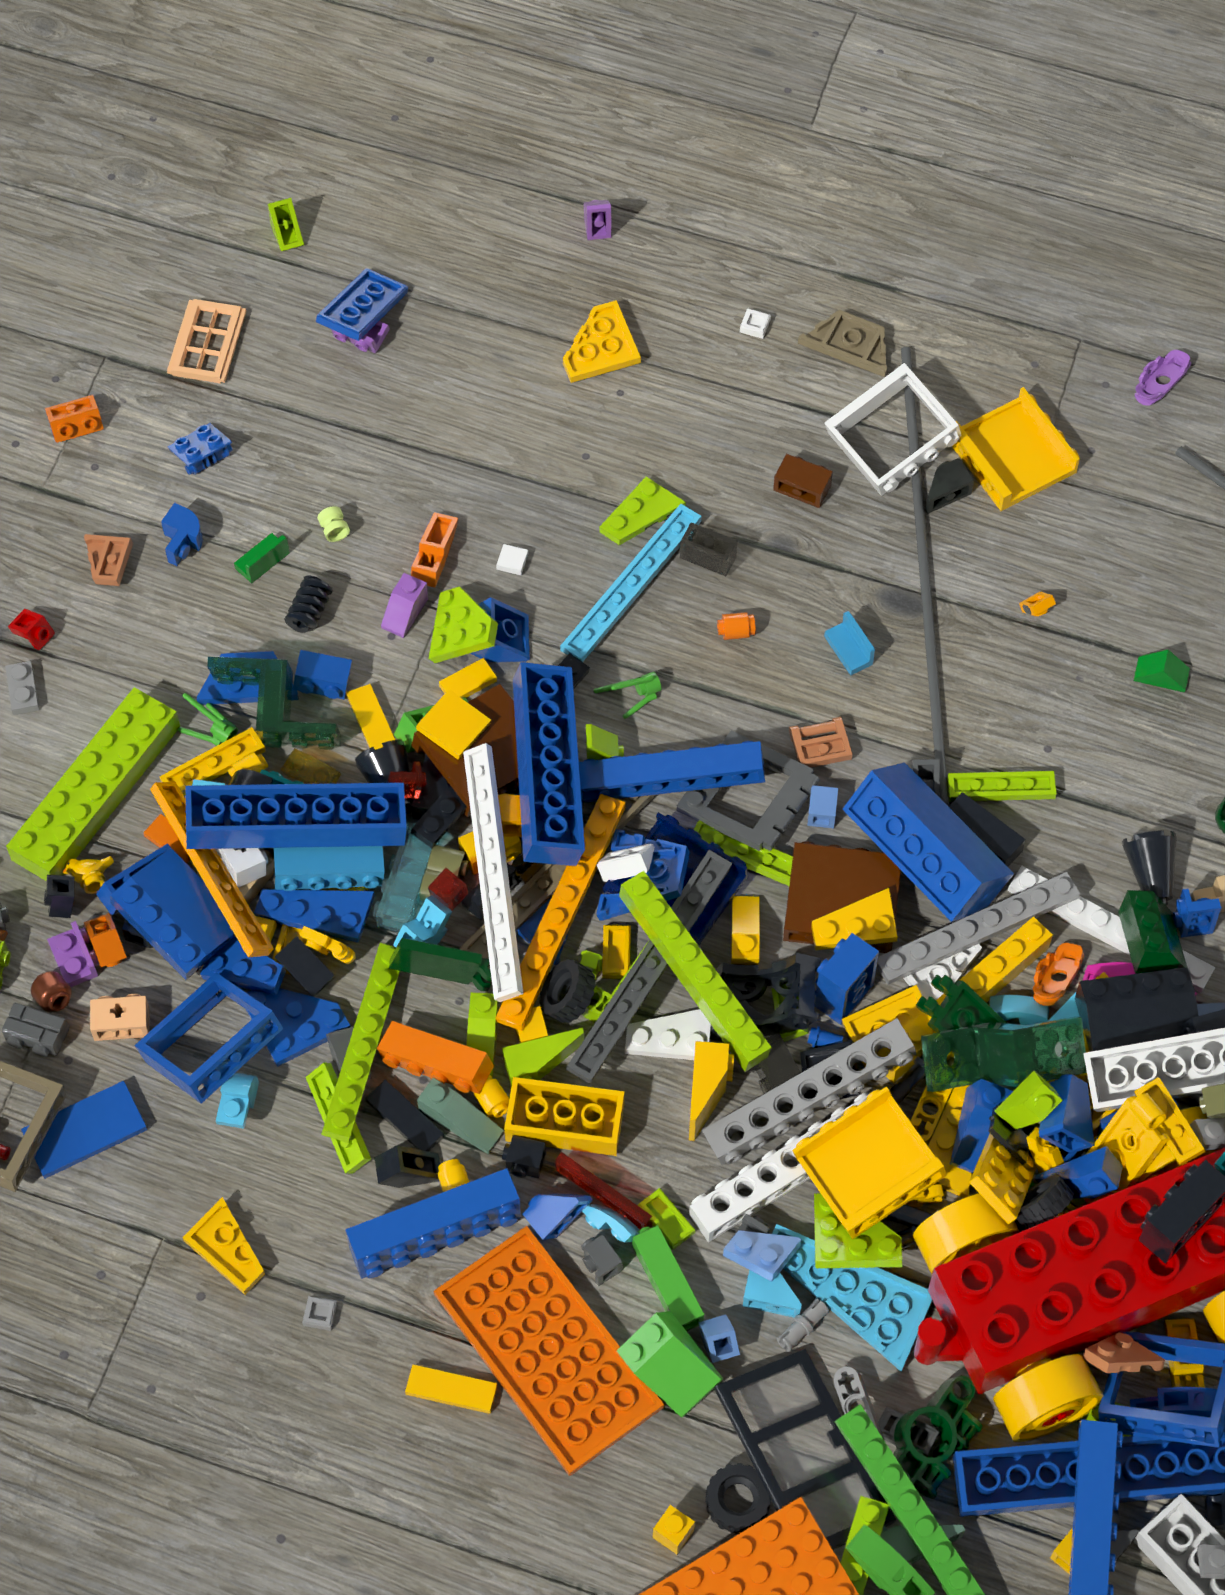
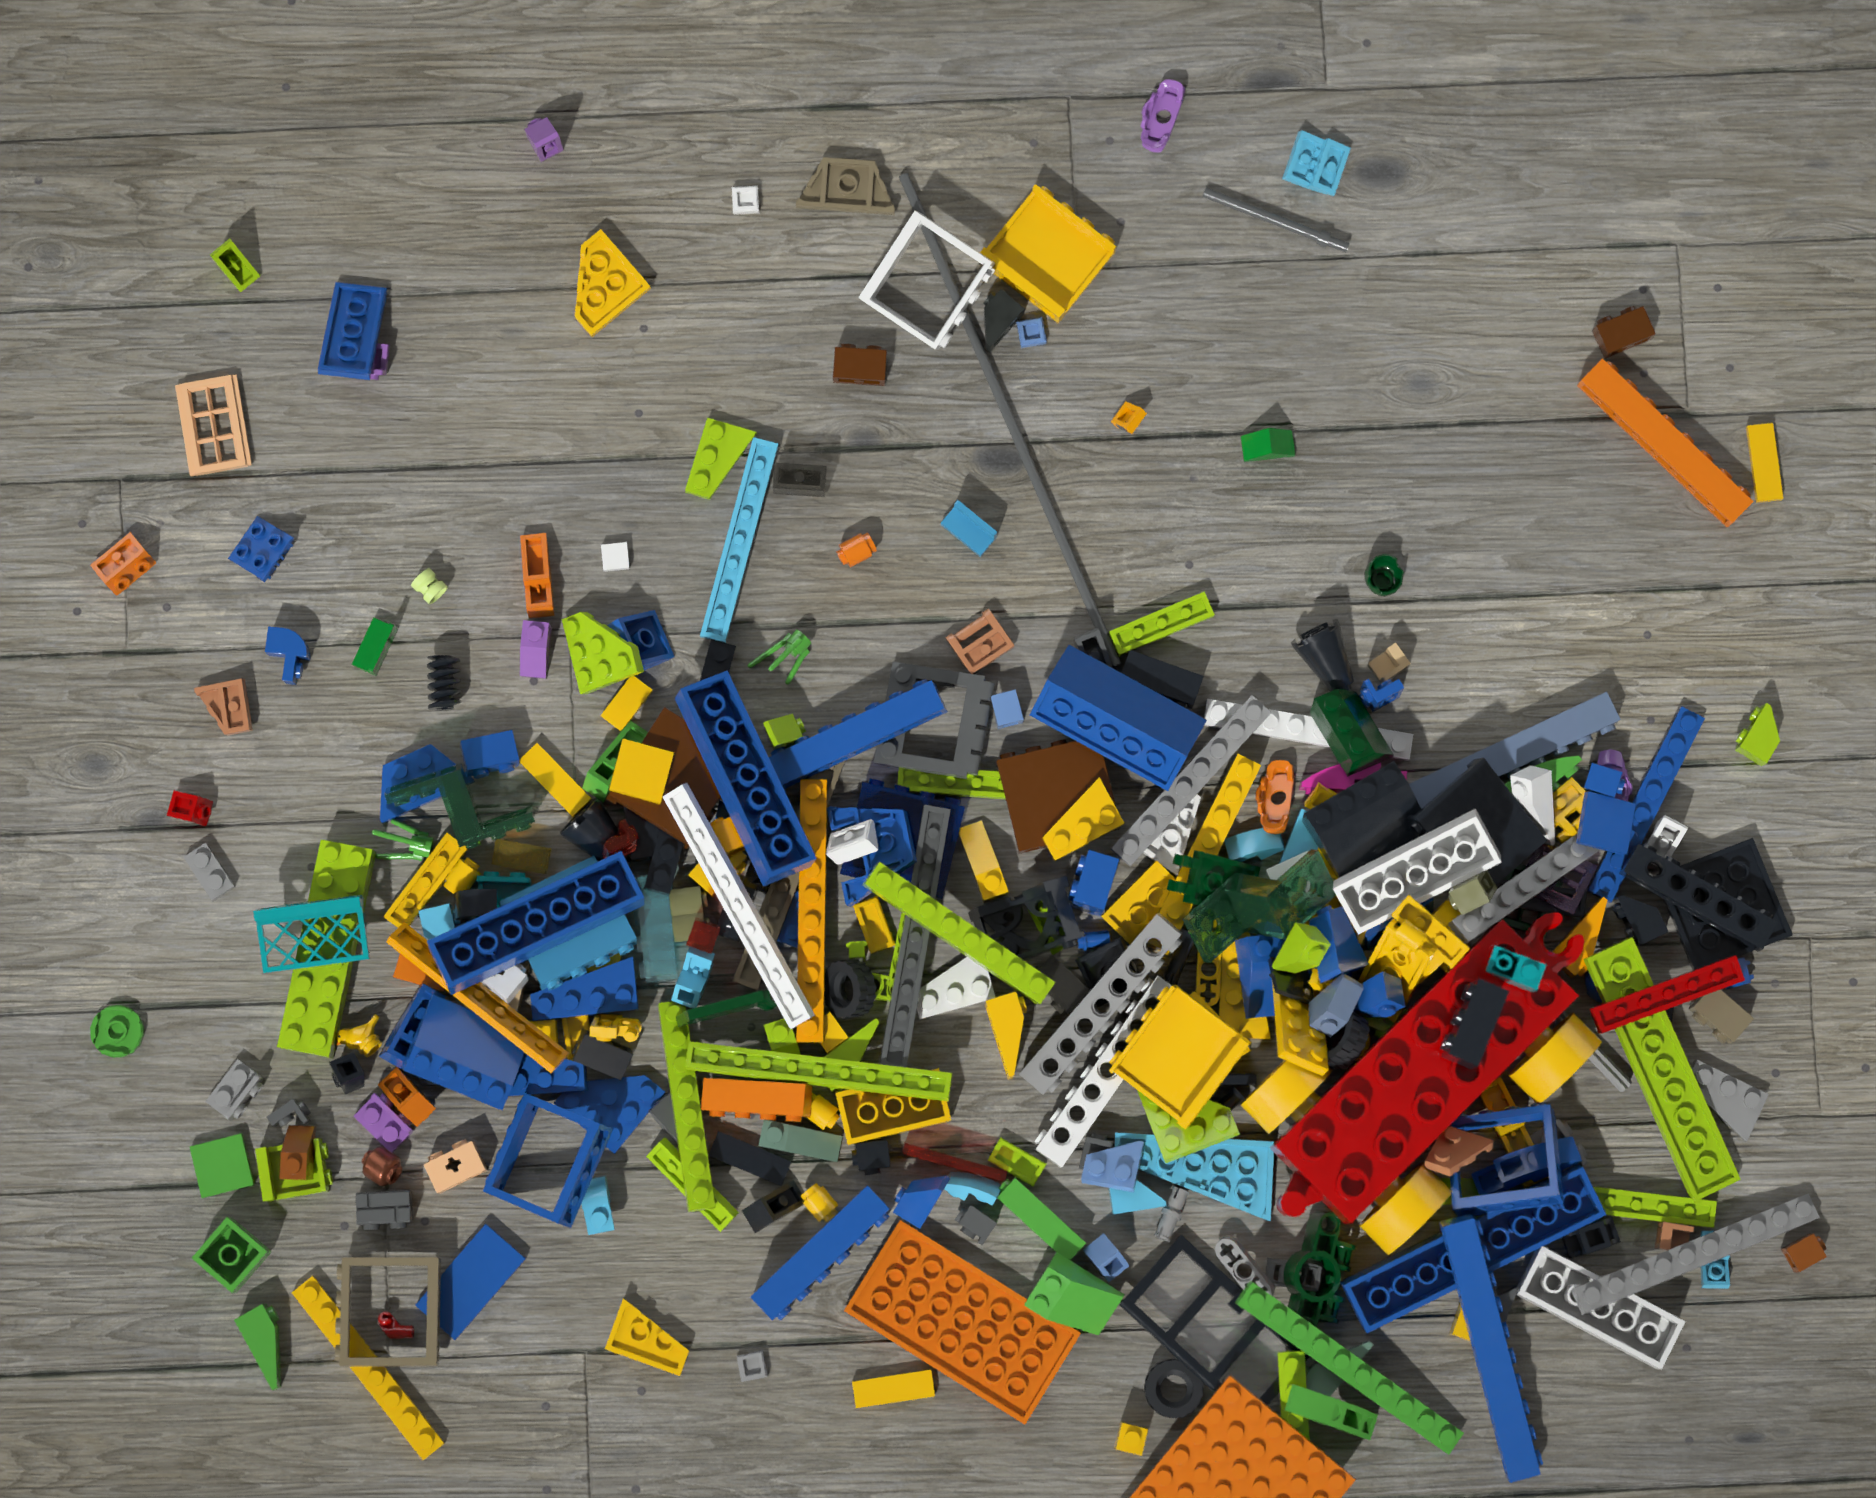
camera: 25 degrees left, 20 degrees up
none -> teal fence [253,895,370,973]
none -> lime plate [685,1041,952,1102]
none -> medium blue tile [1016,317,1046,348]
none -> sand blue slope [1308,973,1364,1037]

